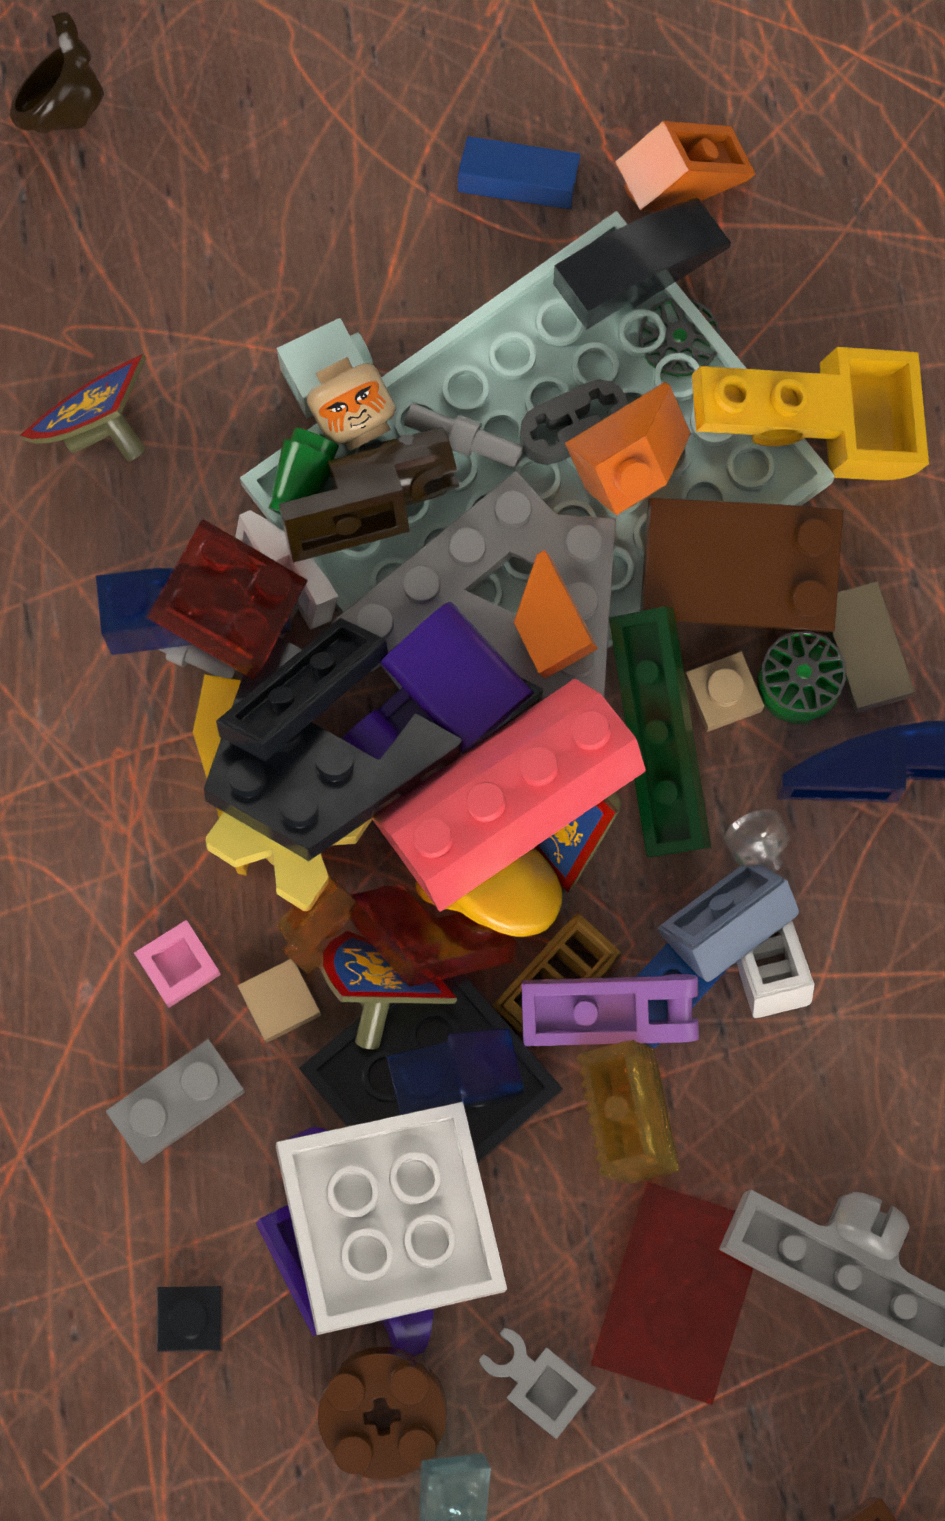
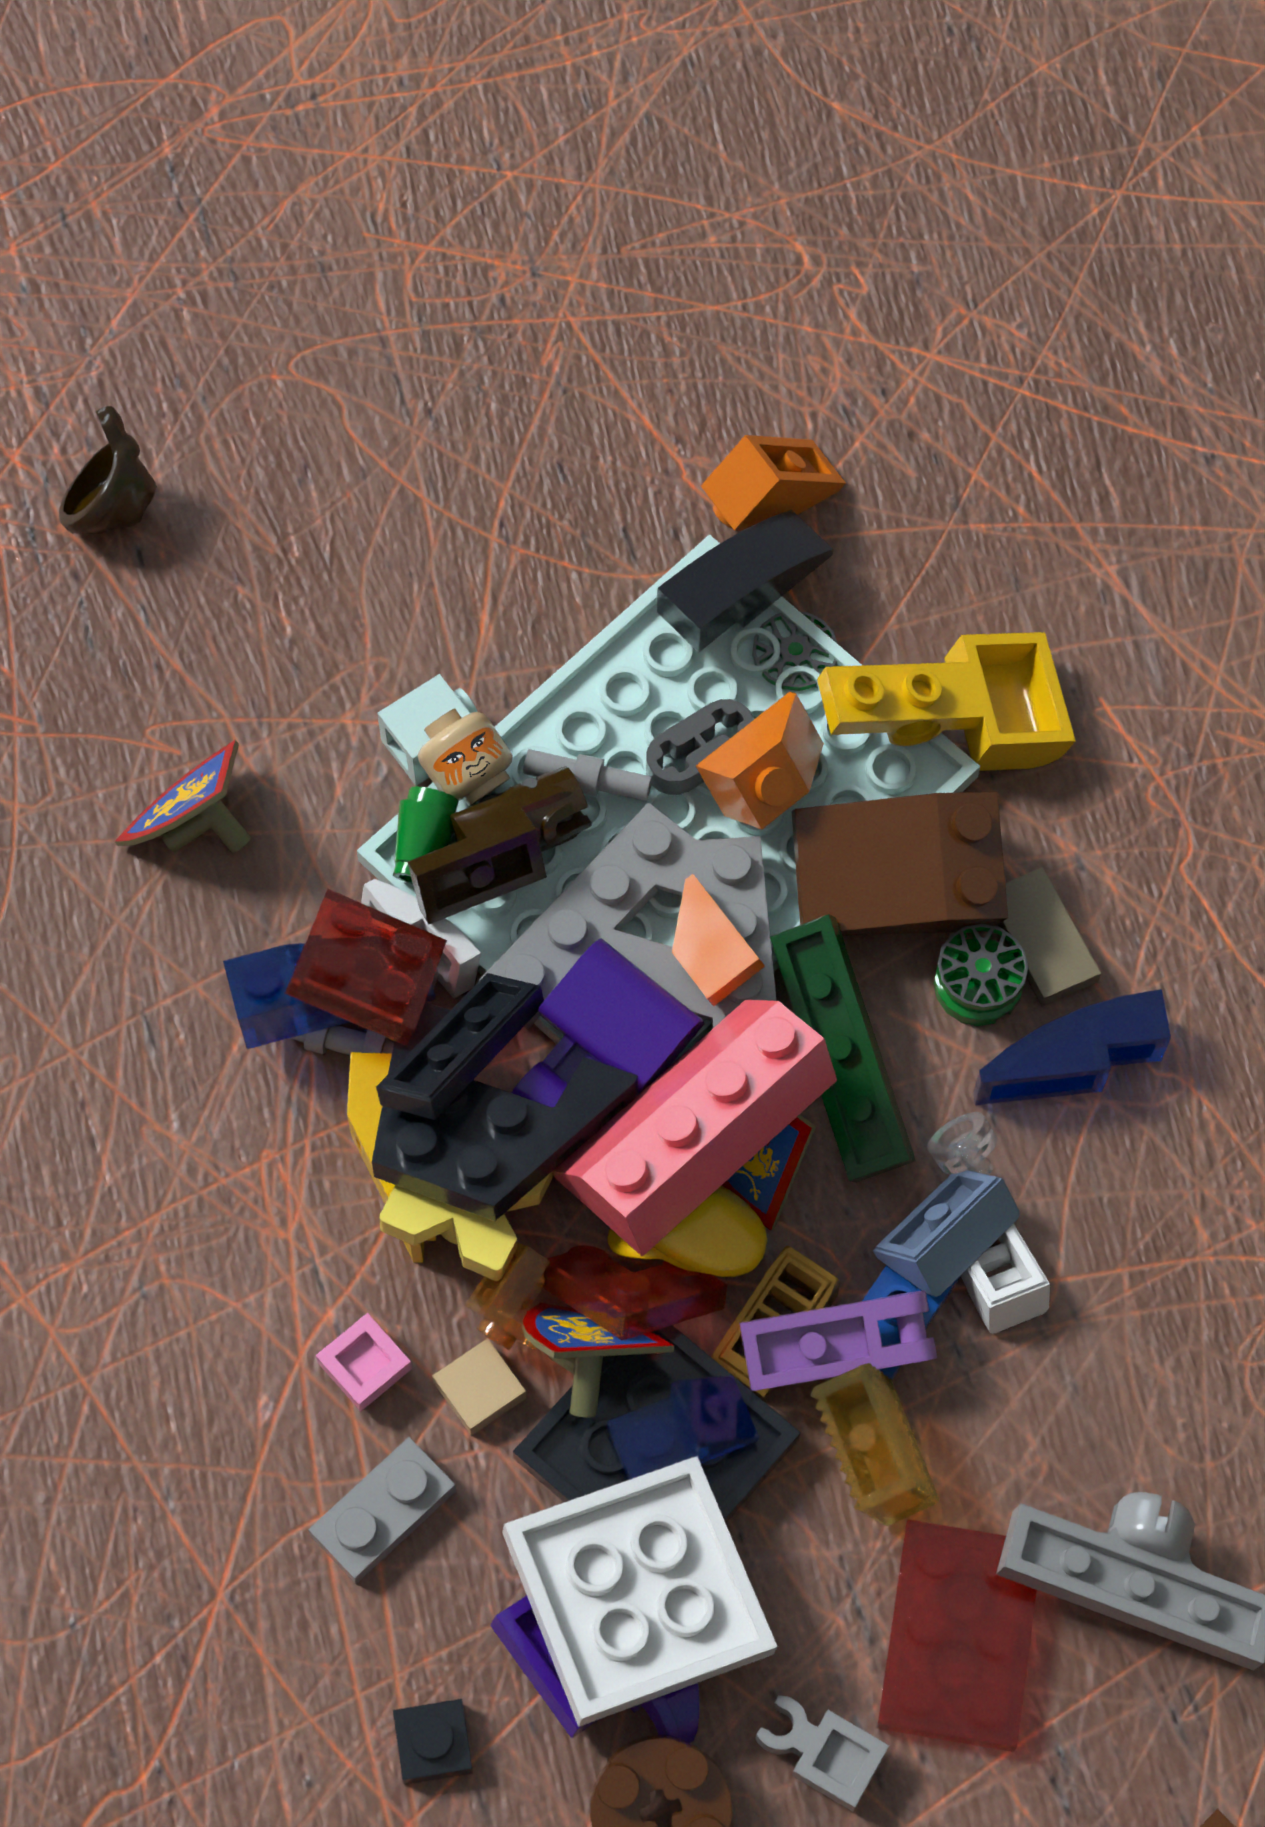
camera: 10 degrees left, 10 degrees down
blue slope [458,136,581,210] -> none
tan plate [685,651,764,733] -> none

